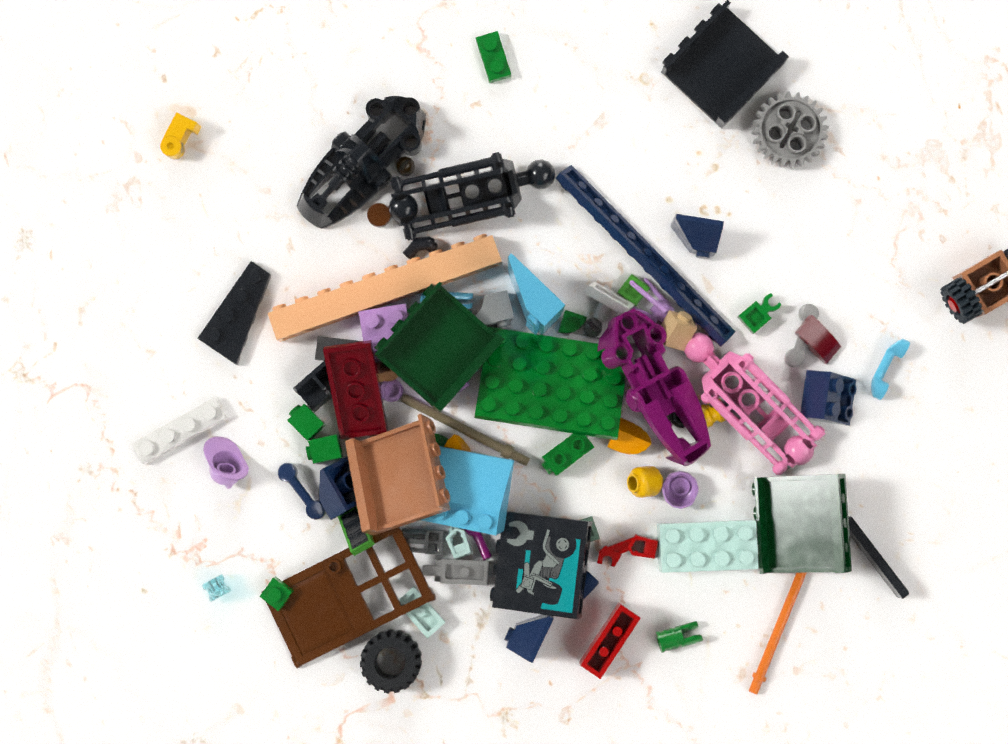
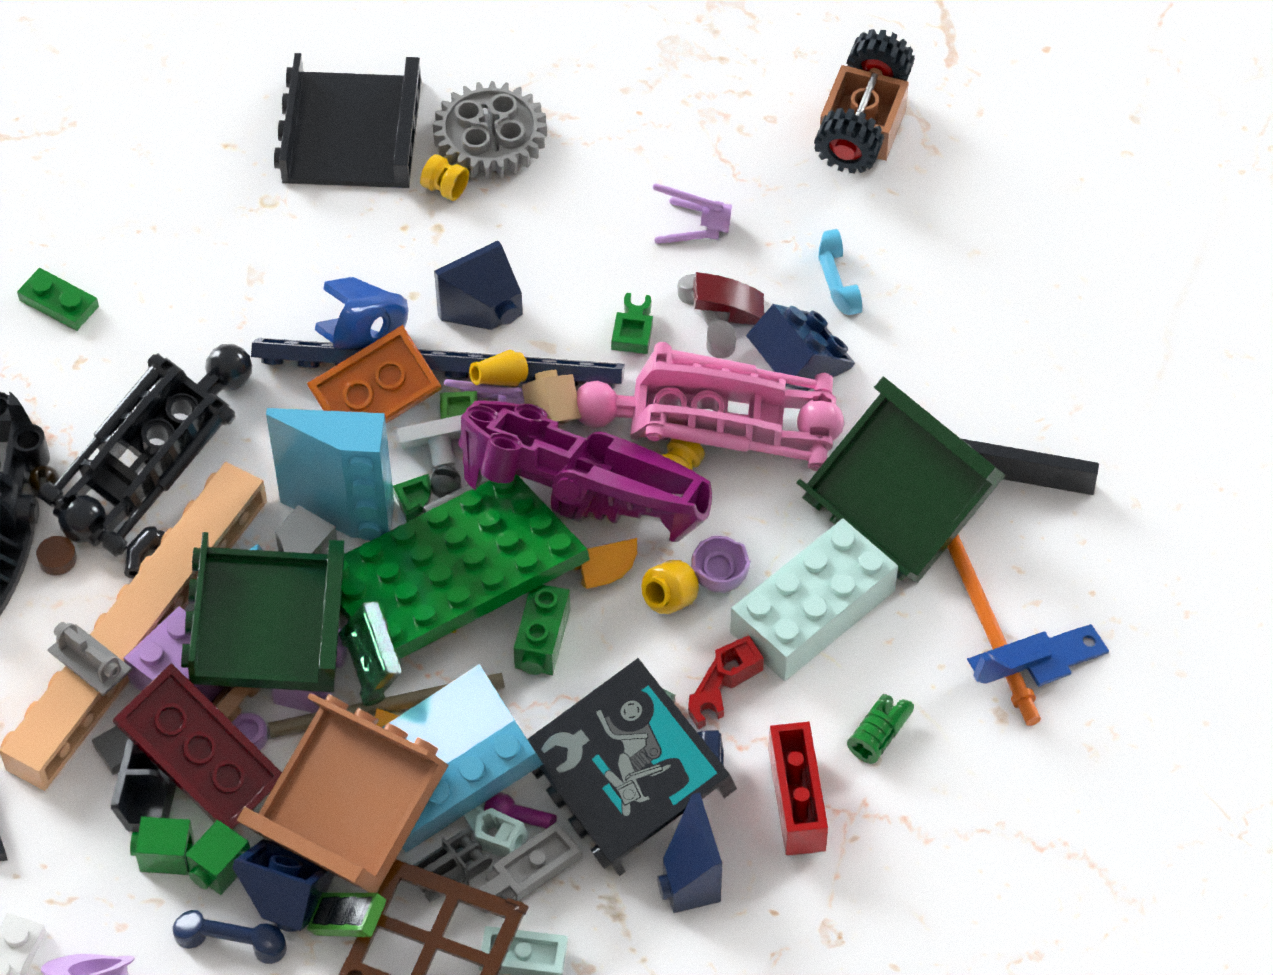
camera: 40 degrees left, 30 degrees down
none -> light grey hinge [47,622,132,696]
none -> orange tile [307,325,442,424]
none -> blue piece [314,277,409,350]
none -> clear green plate [339,602,402,706]
none -> yellow wheel [420,154,469,201]
none -> yellow cone [469,350,528,387]
none -> lavender plant [652,183,732,244]
none -> blue piece [967,624,1109,687]

